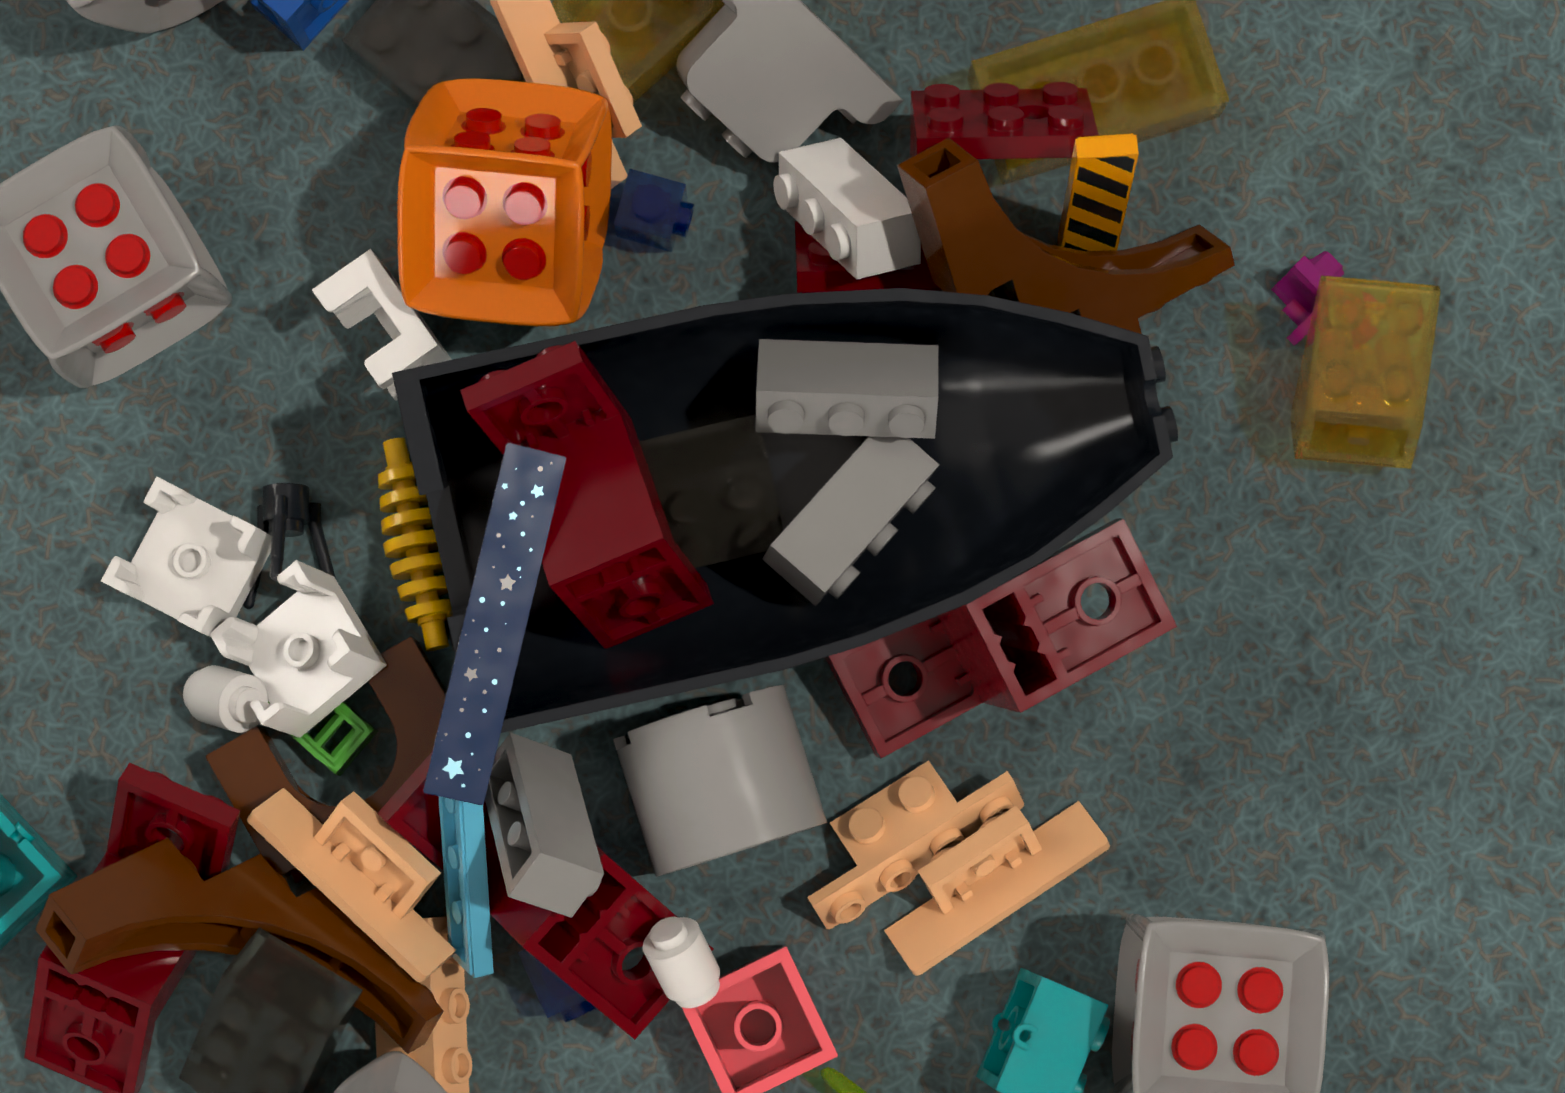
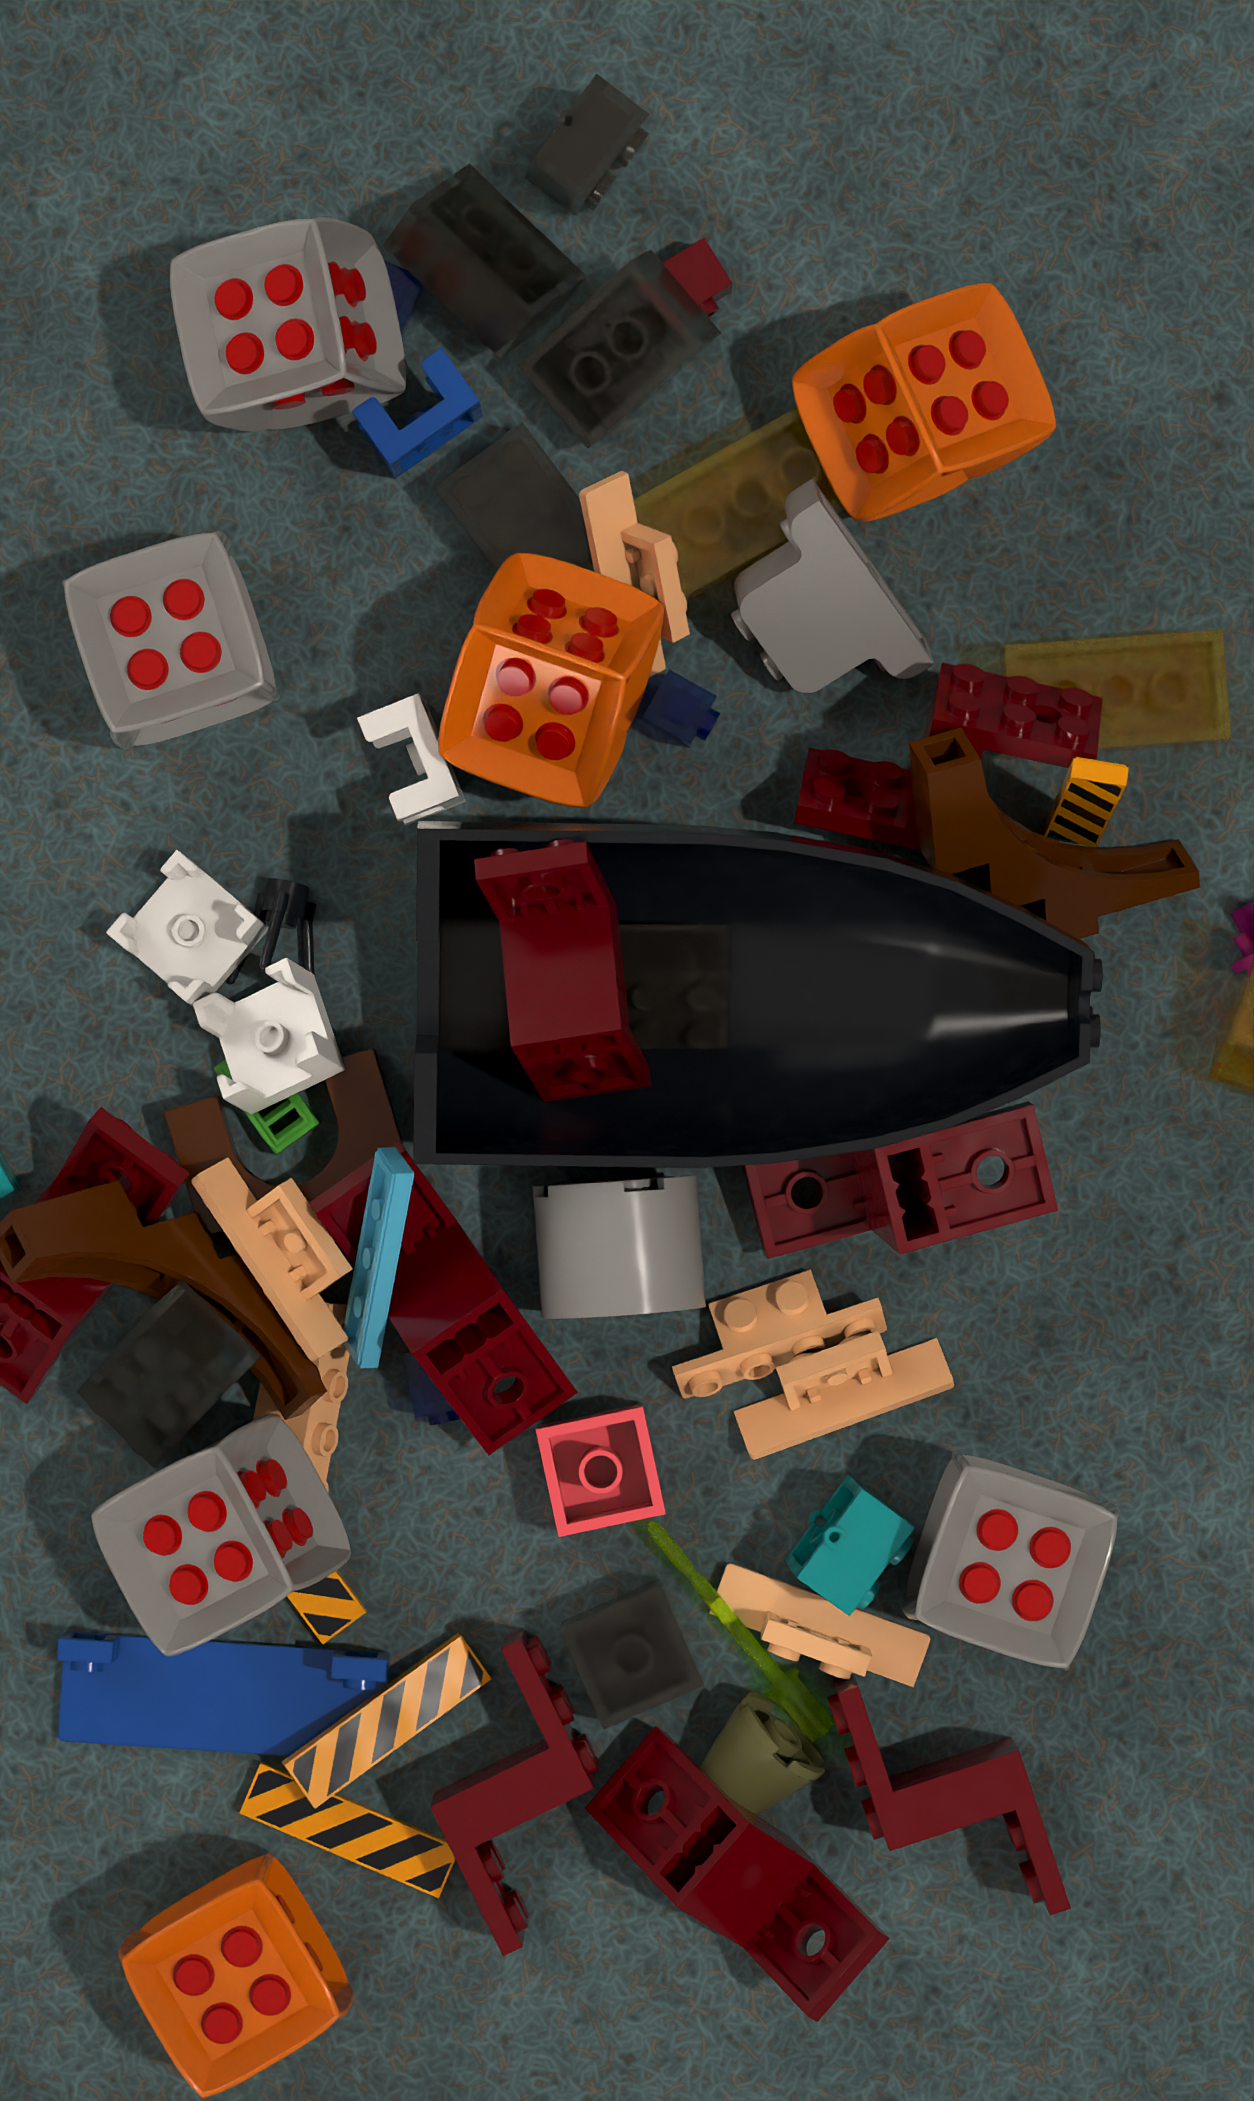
camera: 15 degrees right, 5 degrees up
white brick [183,665,268,733] -> none
yellow piece [378,438,451,651] -> none
dark blue sticker [423,443,566,805] -> none
light grey brick [485,732,604,918] -> none
white brick [643,917,720,1008] -> none
light grey brick [756,339,938,439] -> none
light grey brick [762,436,940,606] -> none
white brick [773,138,921,279] -> none

